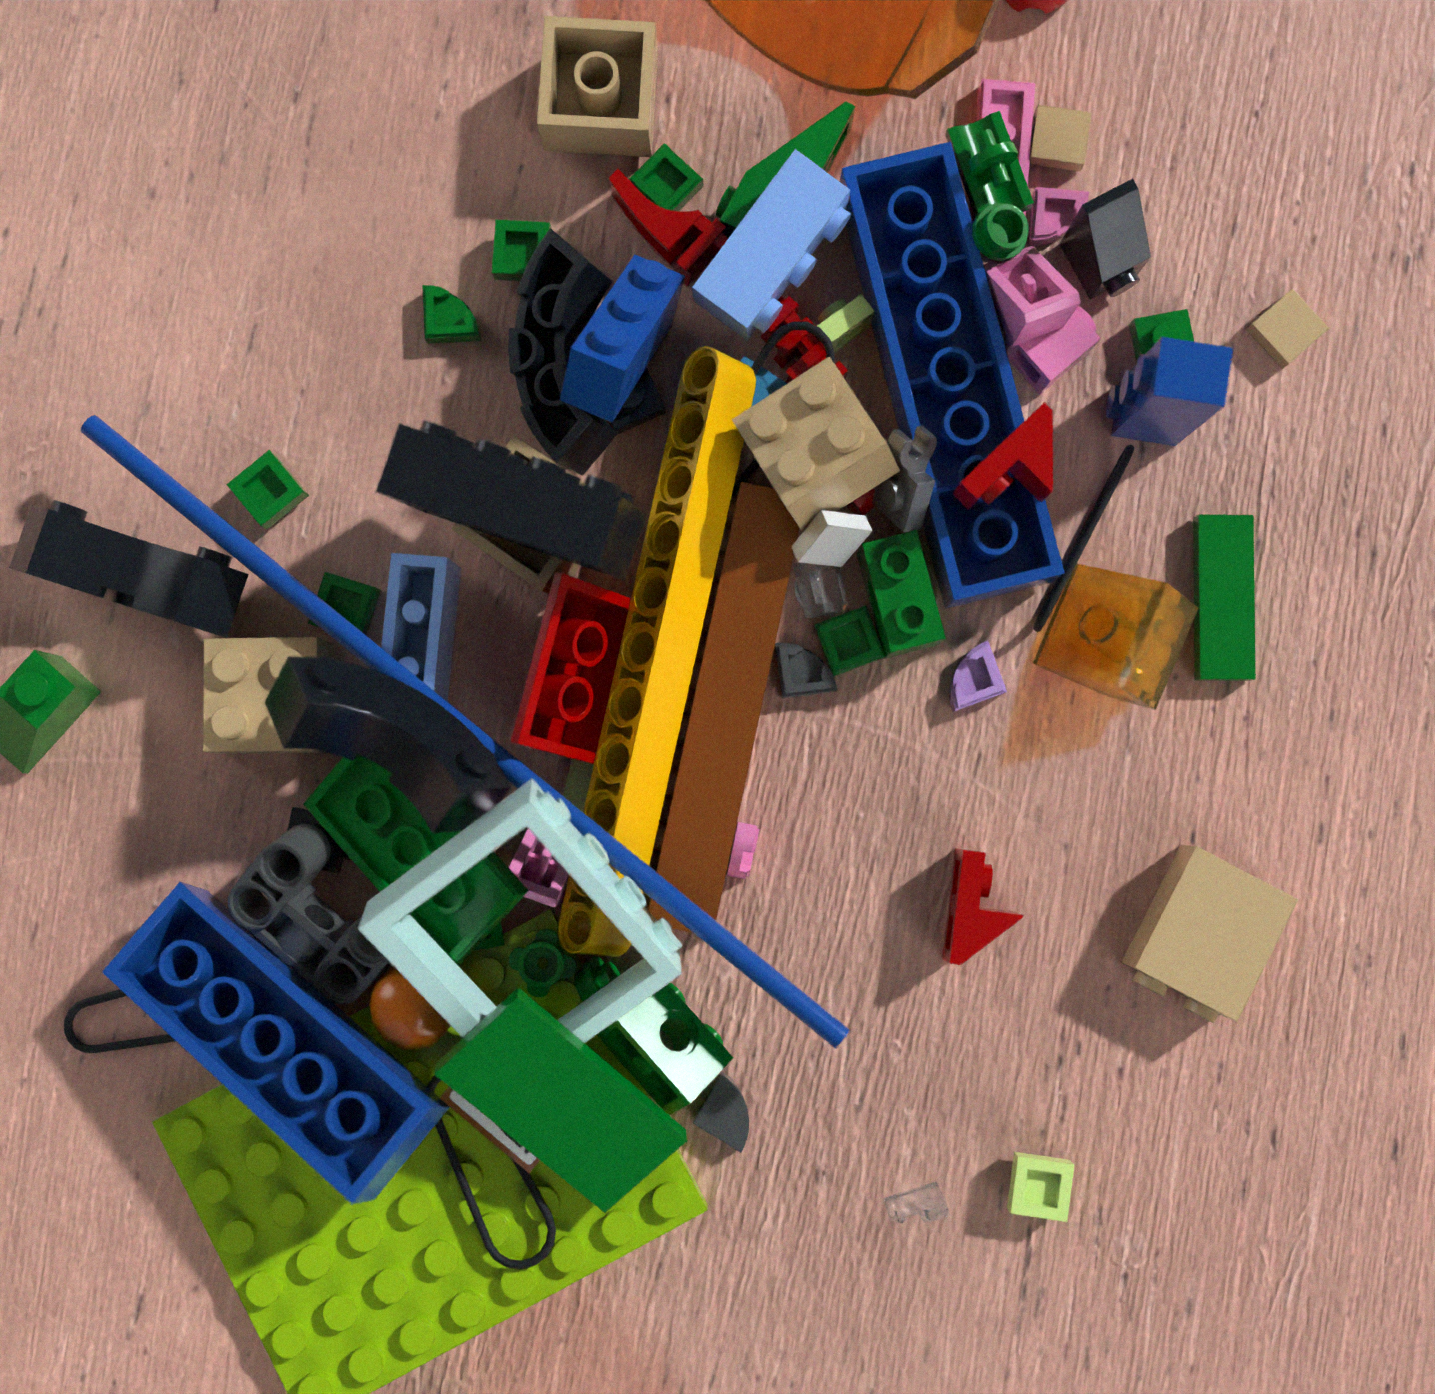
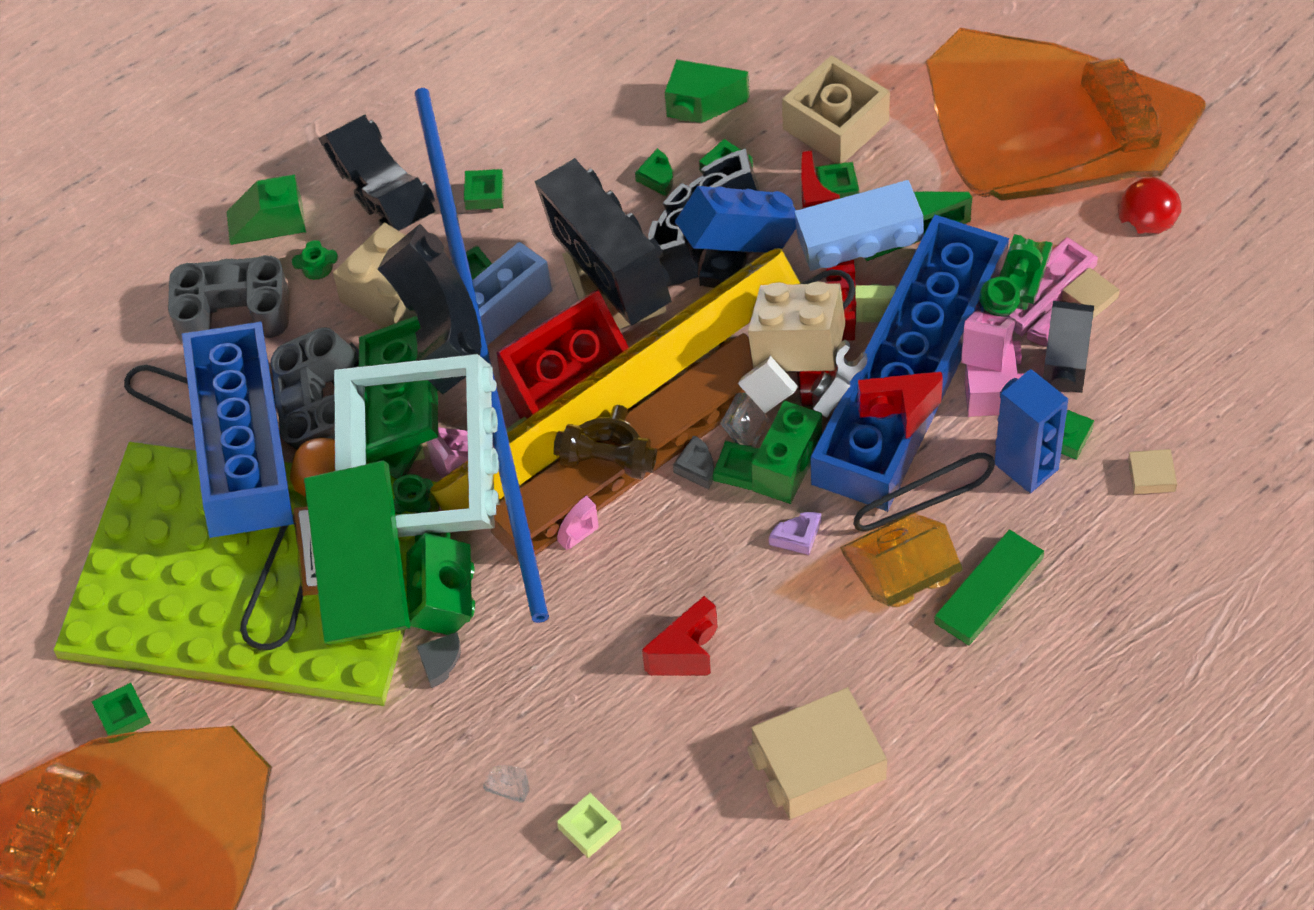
camera: 40 degrees right, 30 degrees down
none -> dark grey beam [168,255,289,343]
none -> green plate [292,240,338,280]
none -> dark brown piece [553,405,657,480]
none -> green slope [665,59,750,123]

